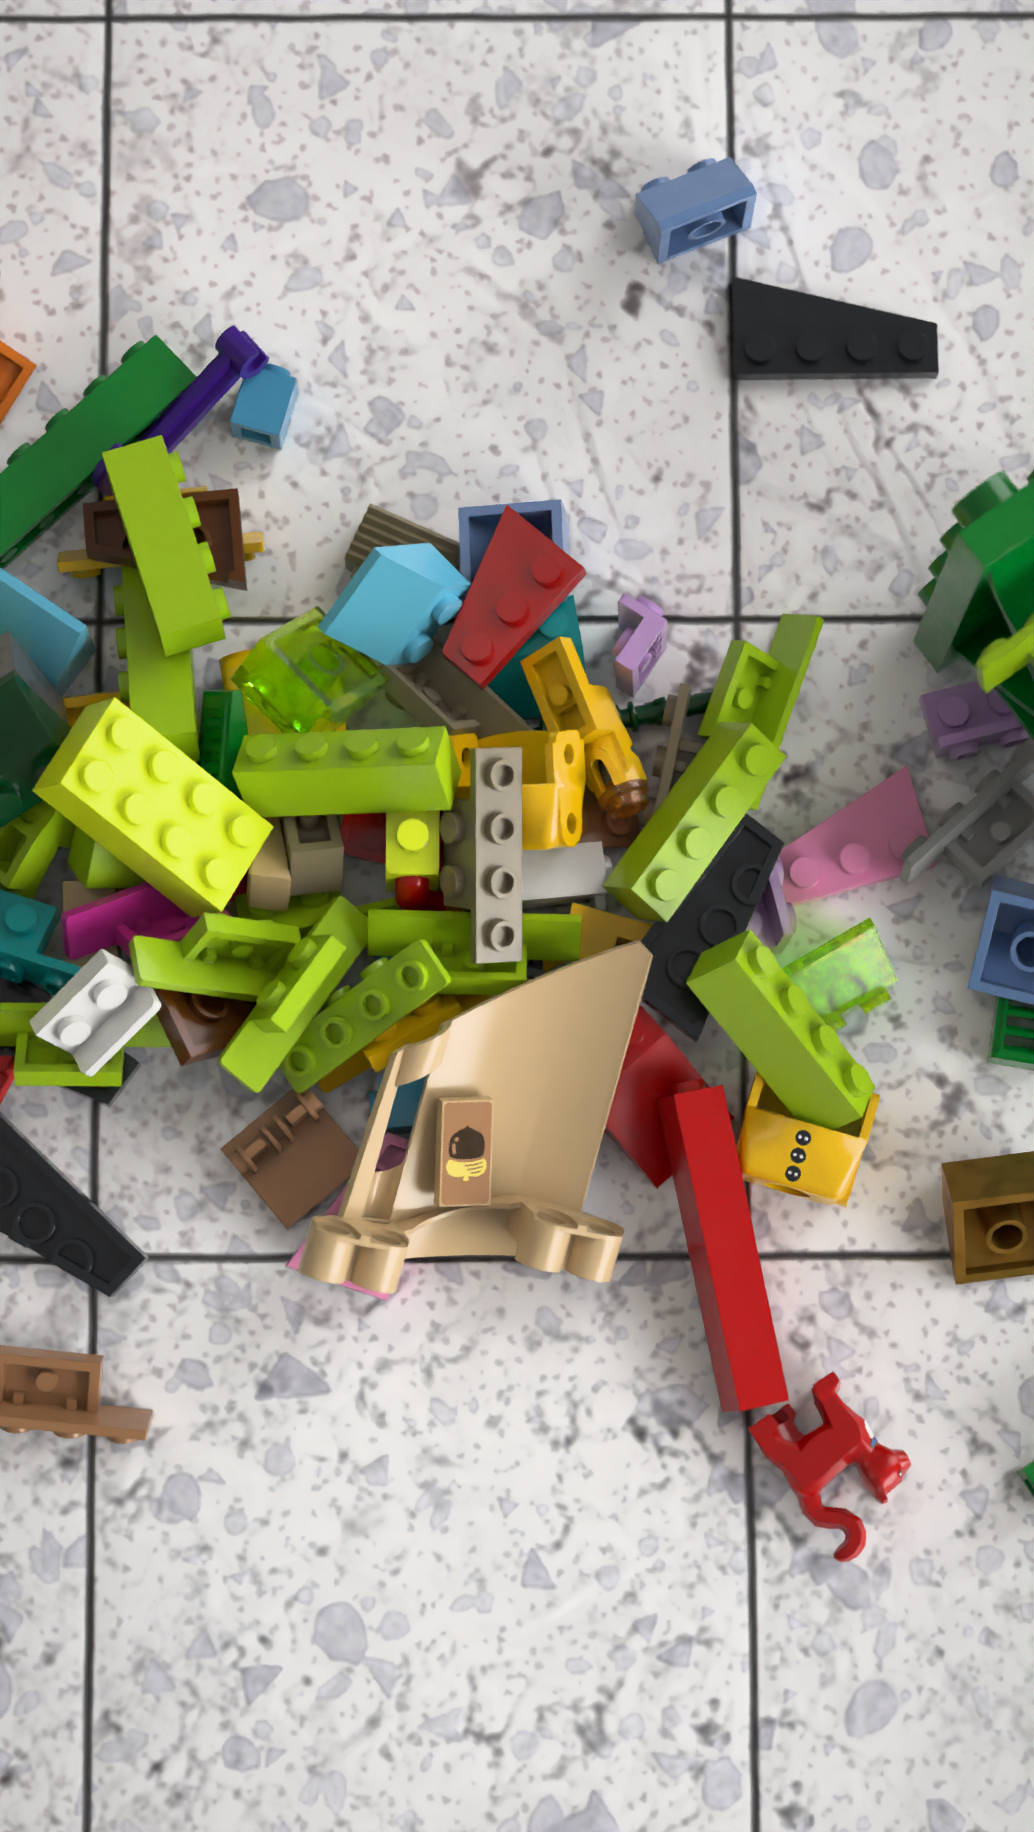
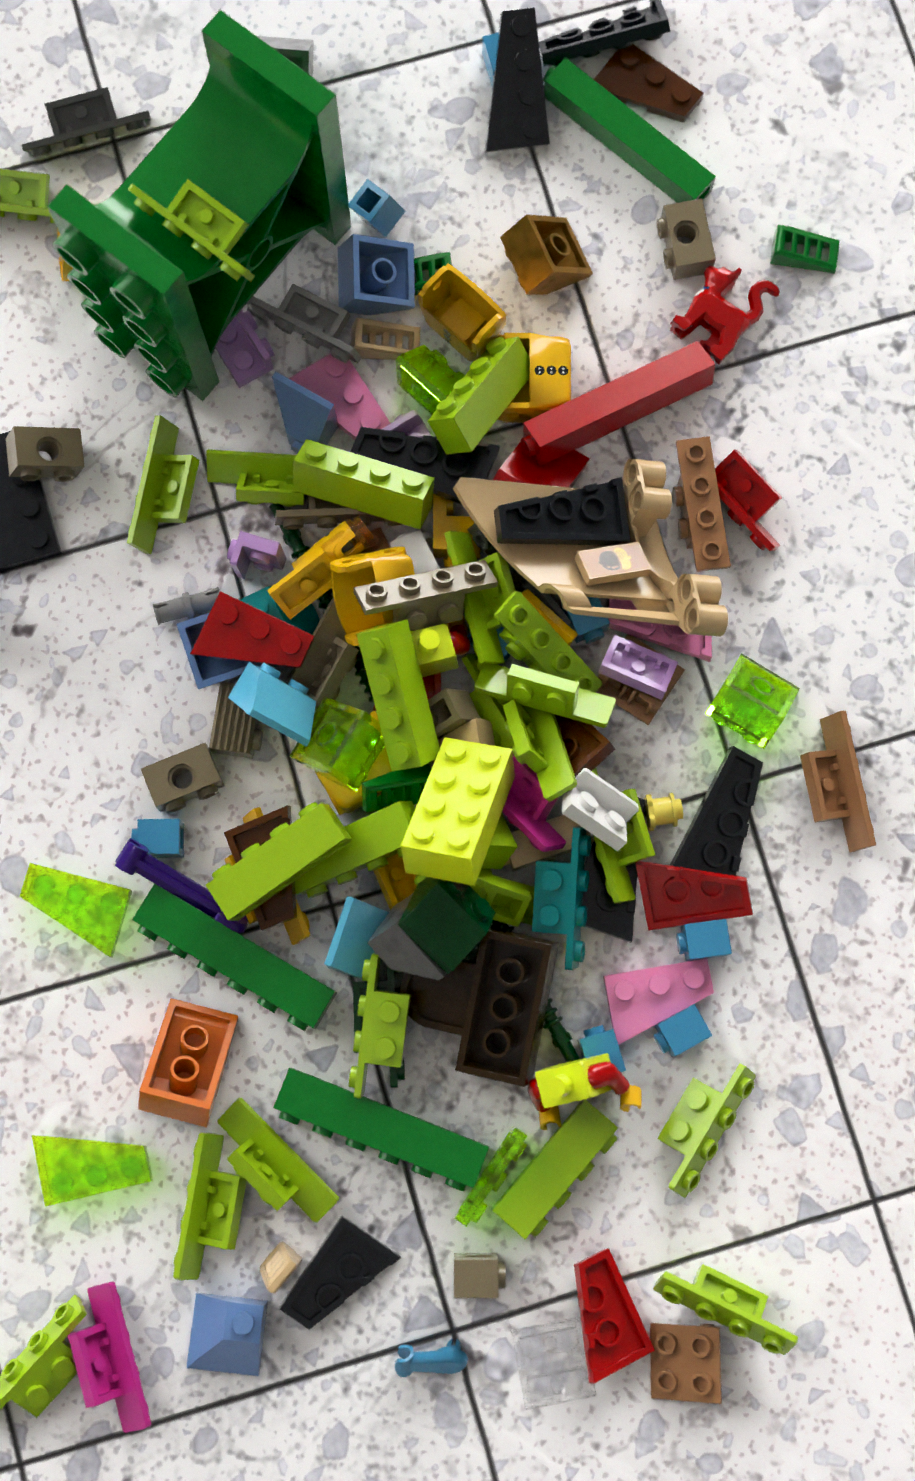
camera: 105 degrees left, 0 degrees up
none -> dark tan brick [5,426,85,482]
none -> clear neon green wing [20,863,132,958]
none -> lime bracket [127,415,200,554]
none -> dark tan brick [141,743,225,813]
none -> light grey pin [152,587,220,625]
none -> medium blue slope [272,371,338,454]
none -> tan slope [350,317,421,361]
none -> yellow piece [418,263,506,362]
none -> black wing [494,477,631,546]
none -> lavender bracket [598,635,678,700]
none -> light yellow brick [644,793,683,831]
none -> dark tan brick [656,199,716,280]
none -> medium nougat bracket [673,436,731,572]
none -> clear neon green slope [705,653,800,749]
none -> red bracket [715,449,782,552]
none -> green slope [770,224,840,274]

